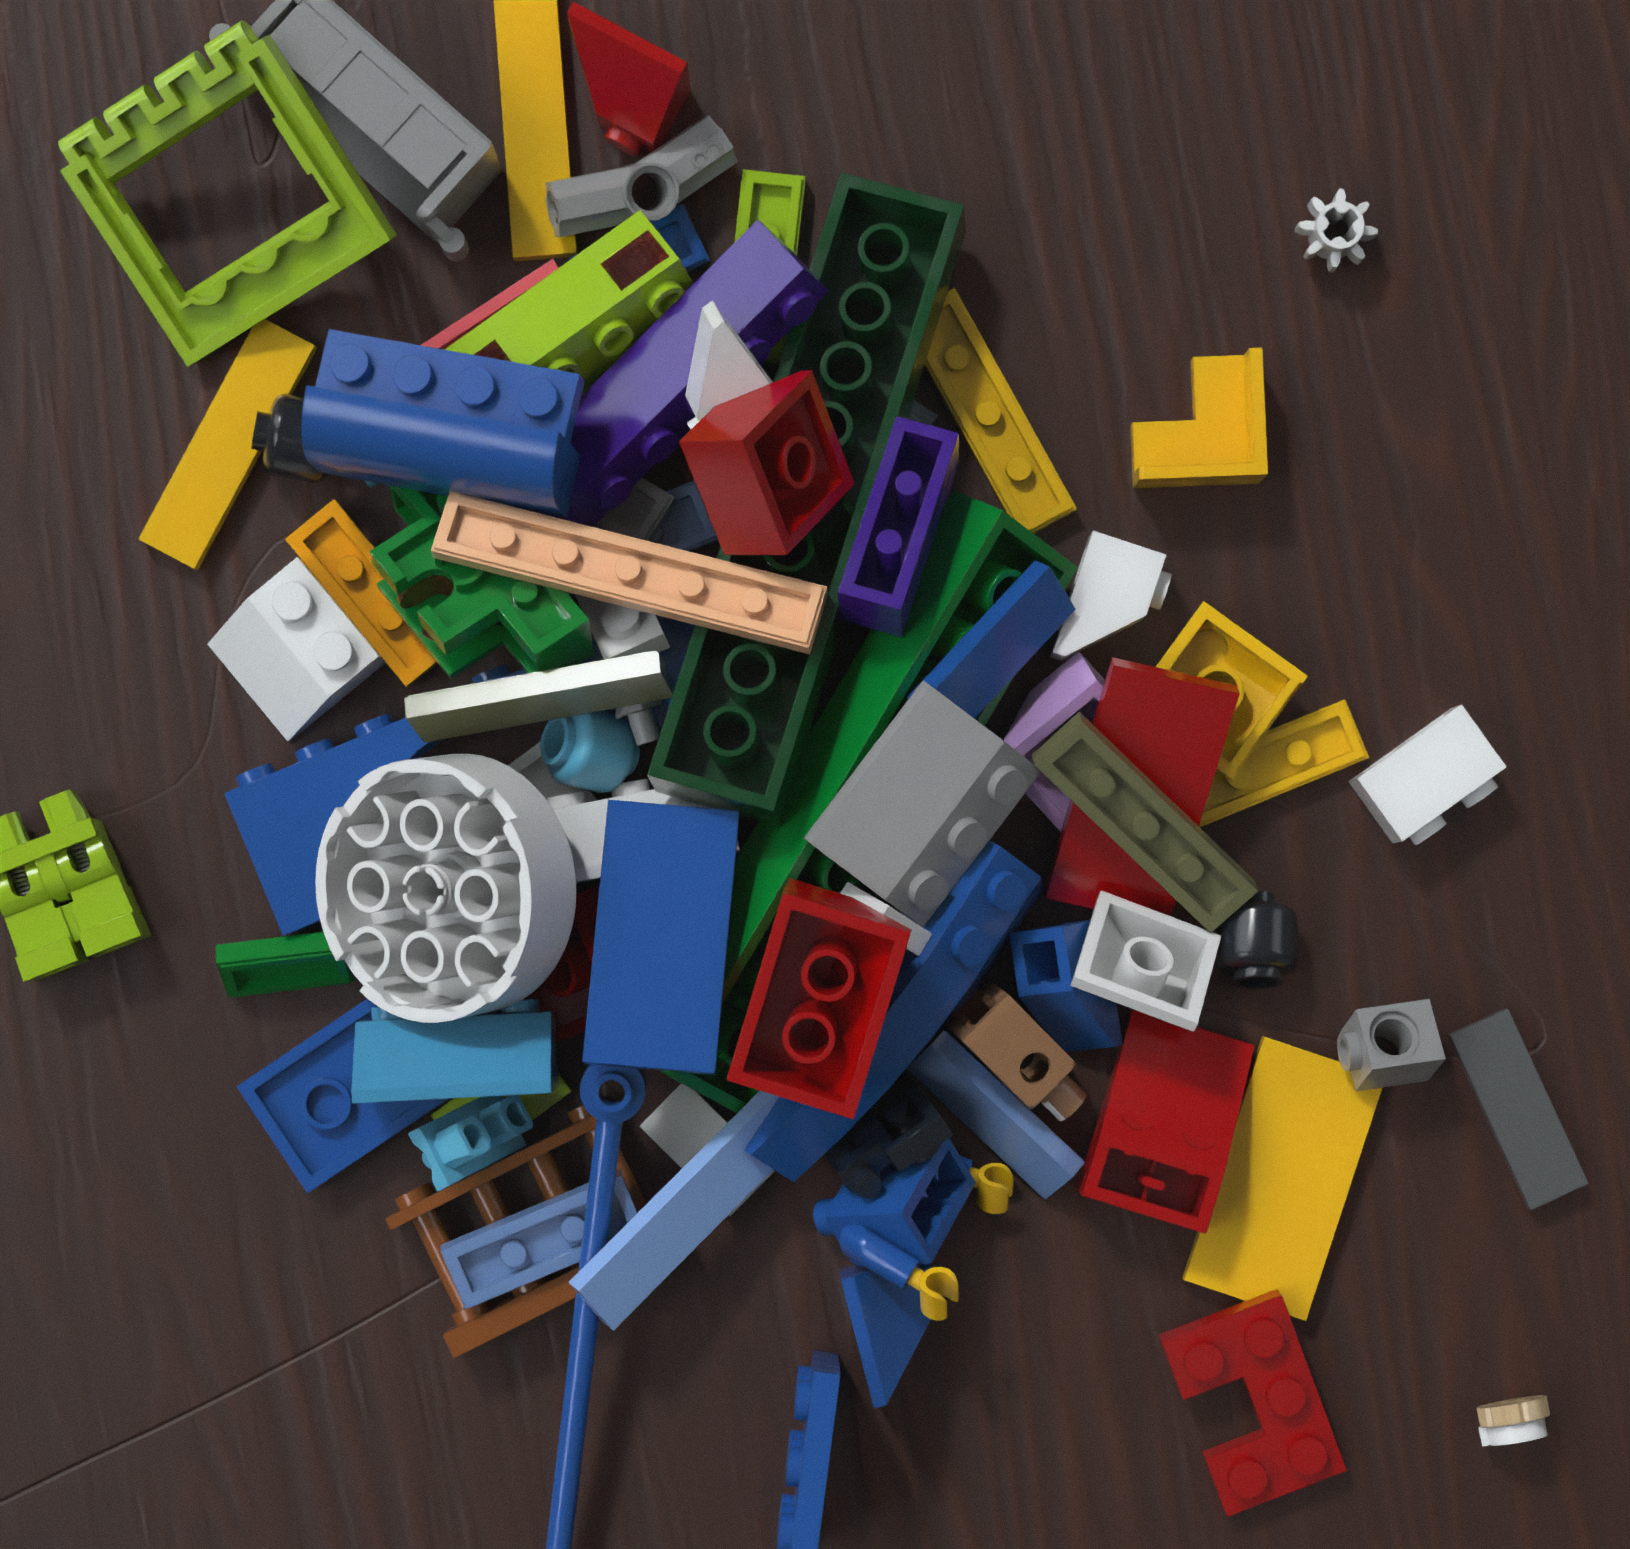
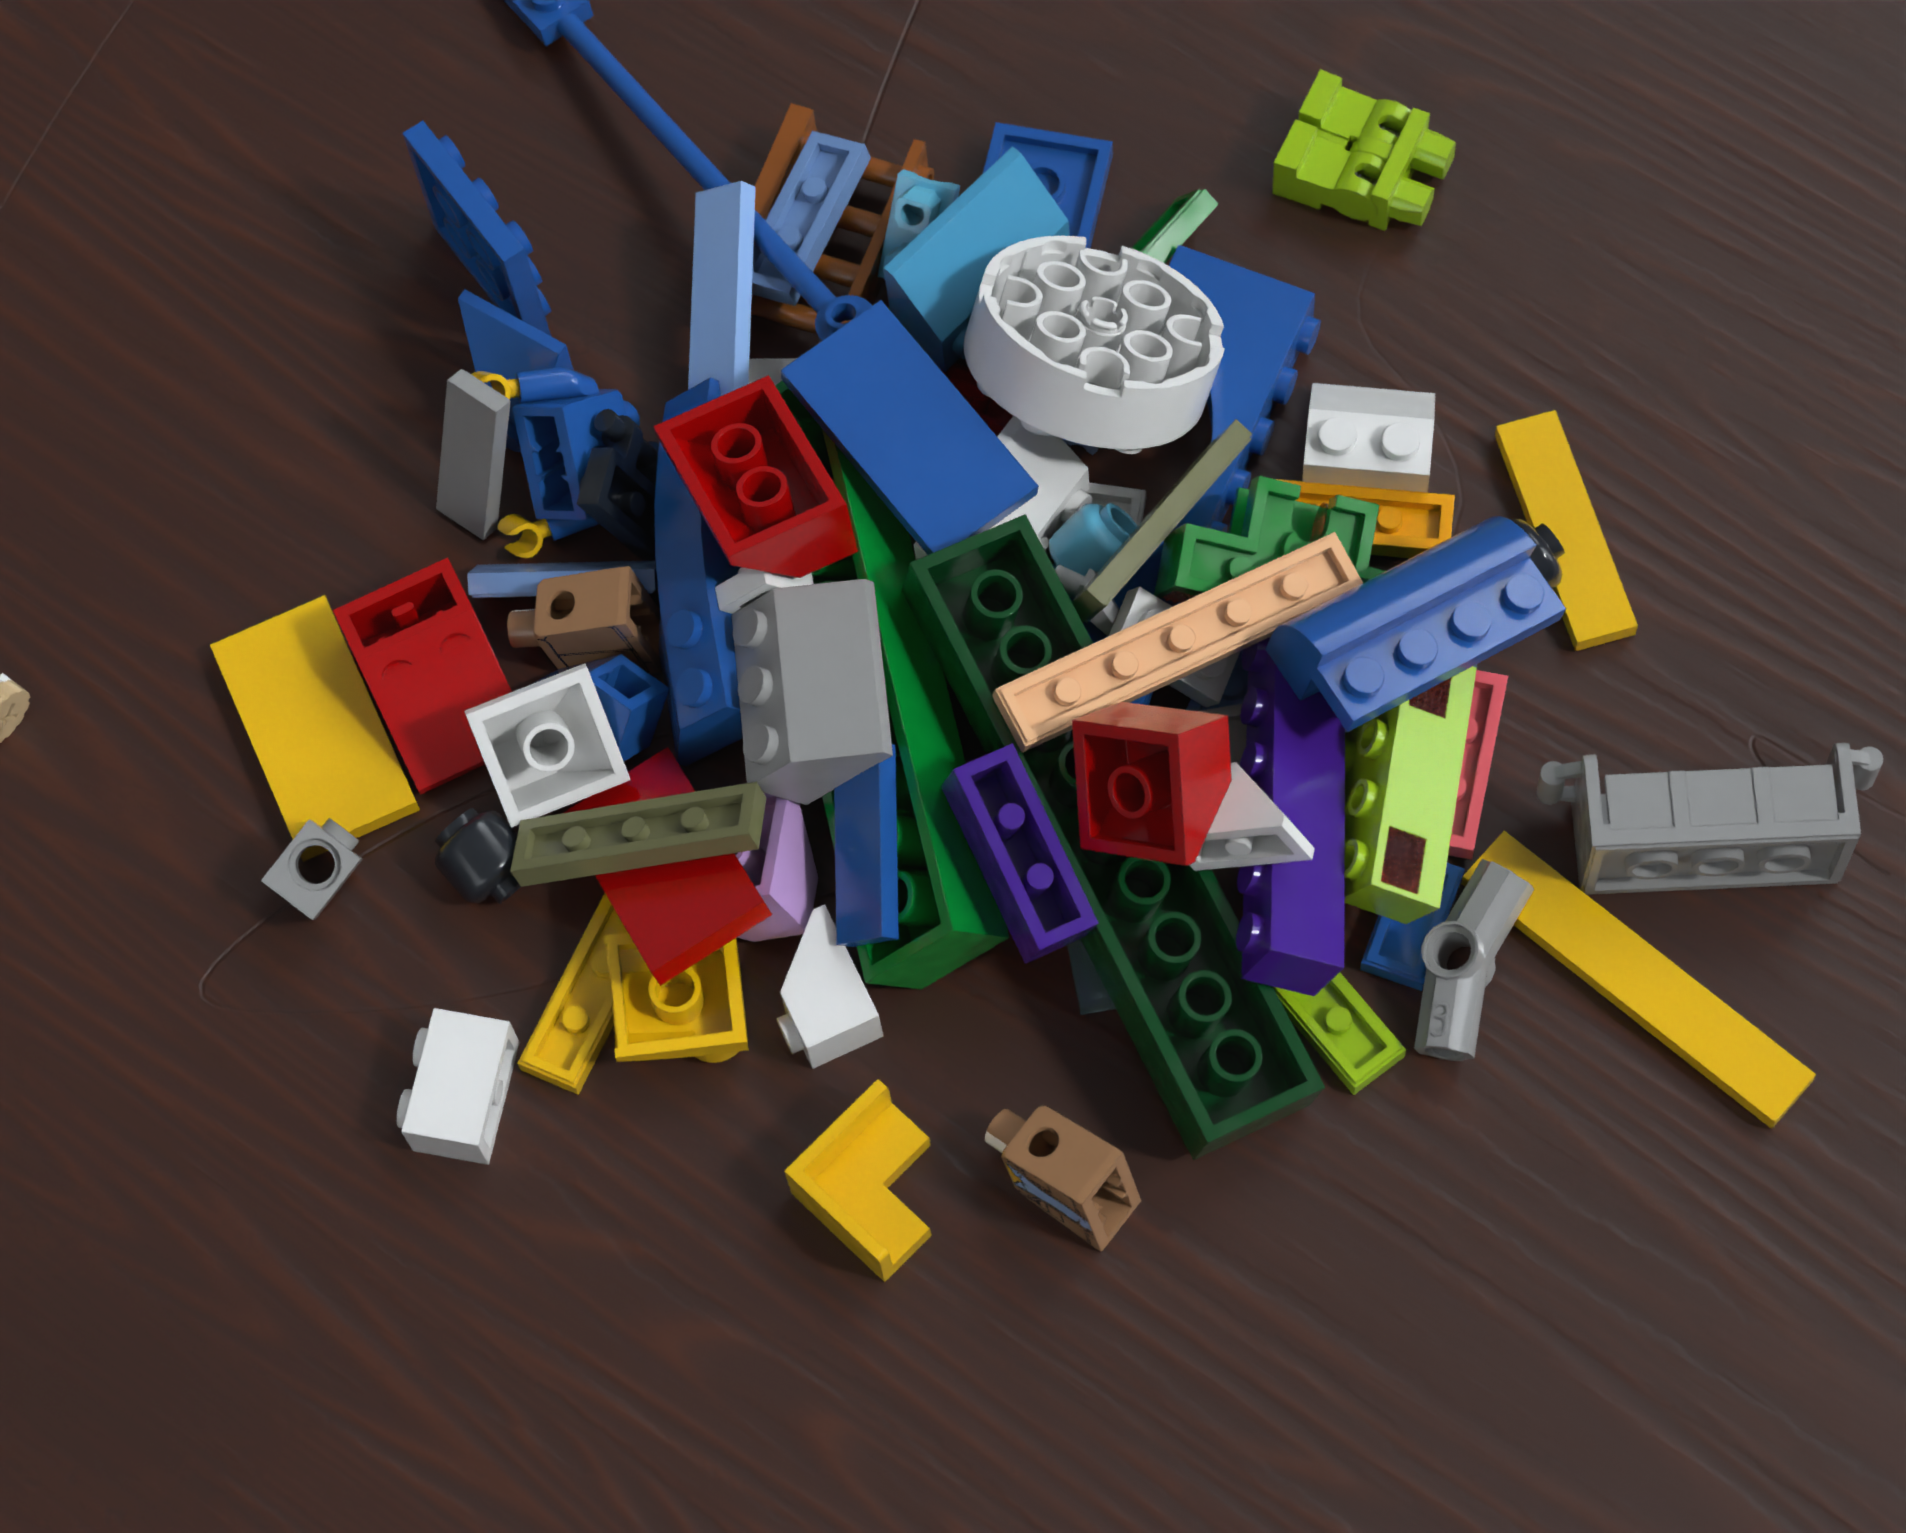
camera: 150 degrees right, 20 degrees down
lime hinge [58,20,397,367] -> none
red slope [567,1,691,156] -> none
yellow tile [924,288,1077,534] -> none
red plate [1158,1289,1347,1517] -> none
white gear [1295,189,1378,273] -> none
dark grey tile [1447,1008,1589,1210] -> none
none -> light grey tile [436,369,511,540]
none -> medium nougat torso [985,1105,1141,1252]

